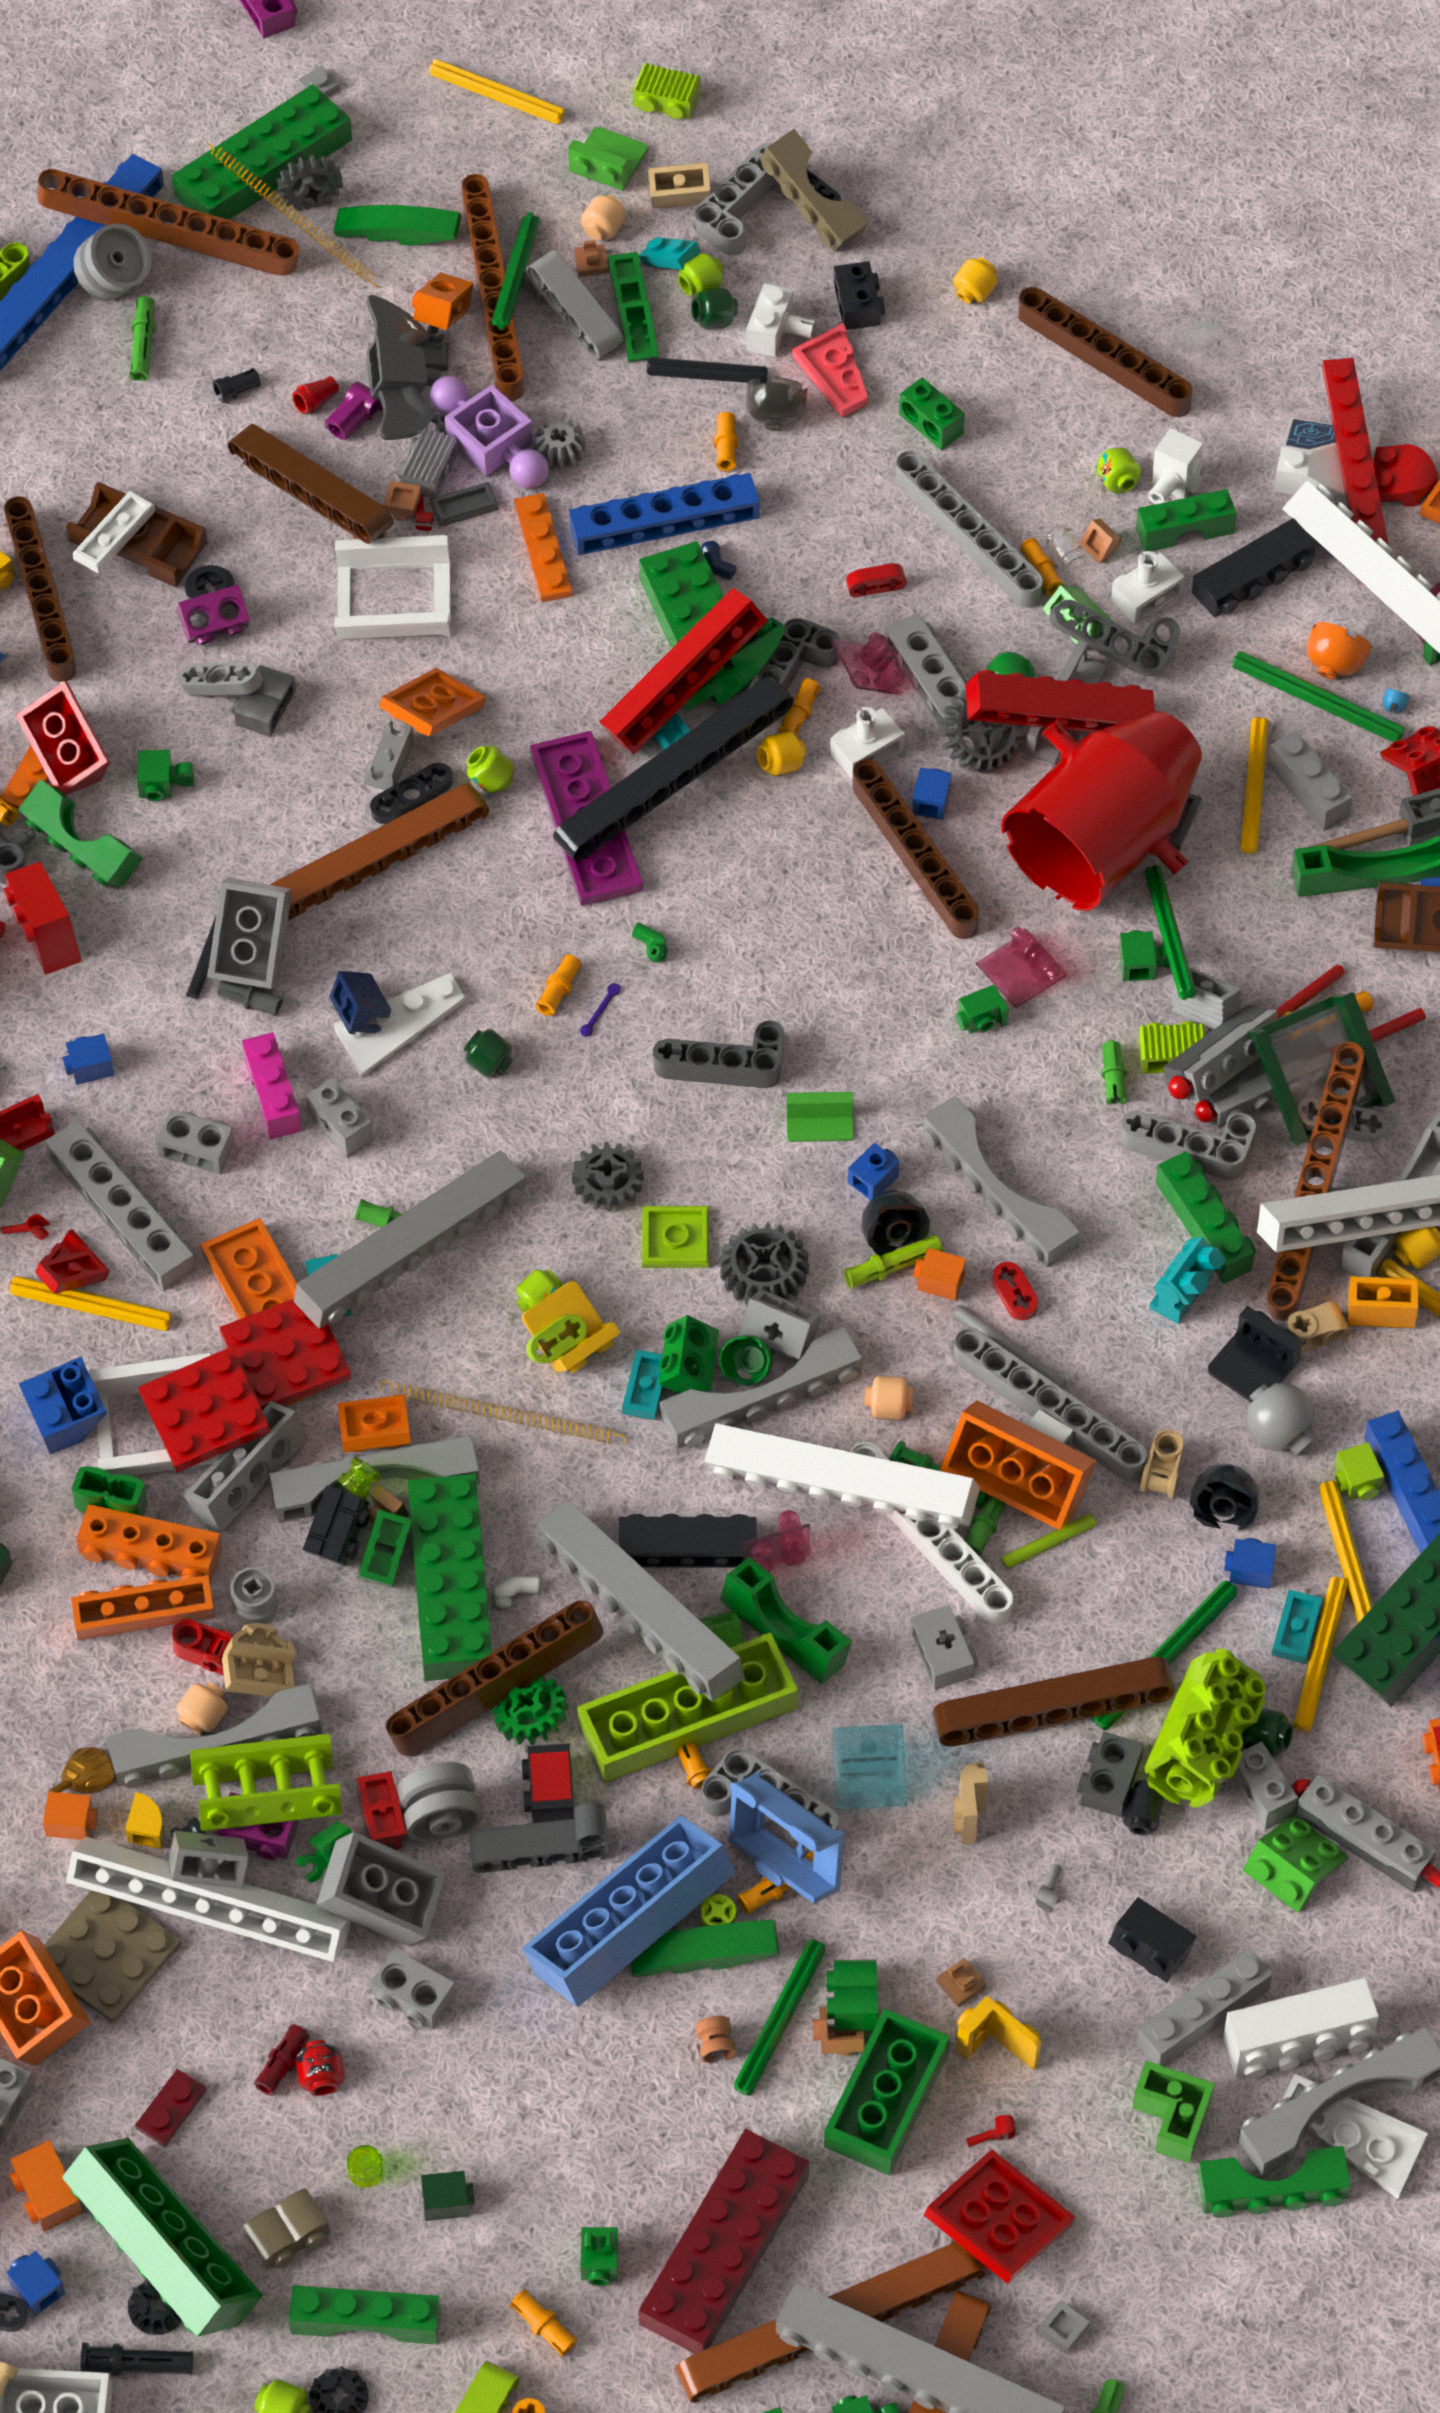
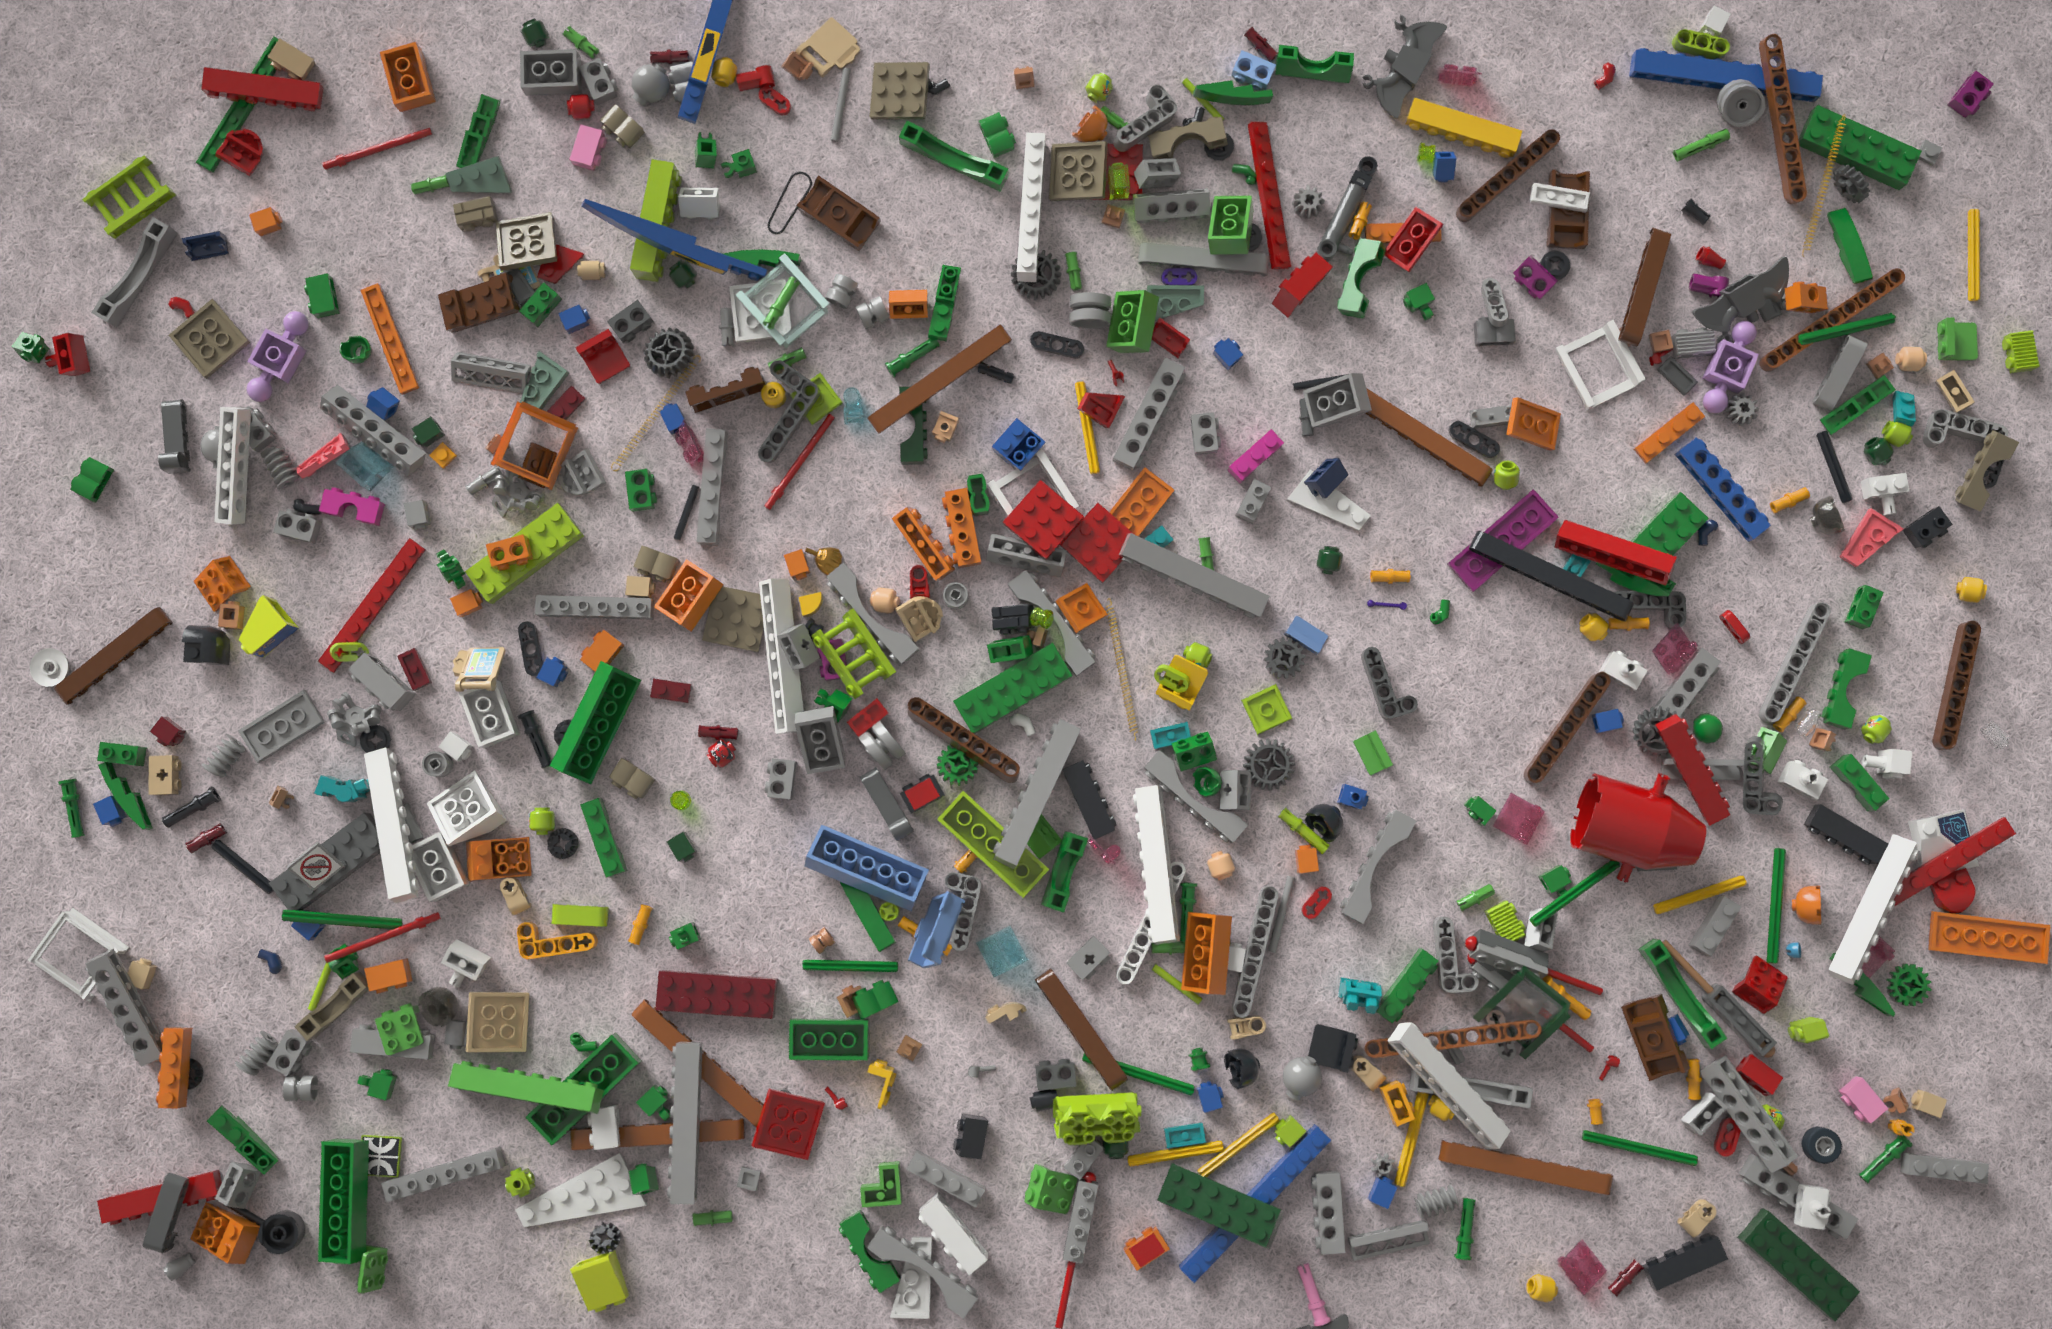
camera: 65 degrees right, 25 degrees up
none -> green brick [1188,1048,1211,1071]
none -> medium blue panel [1284,616,1328,655]
none -> green arch [1822,648,1872,730]

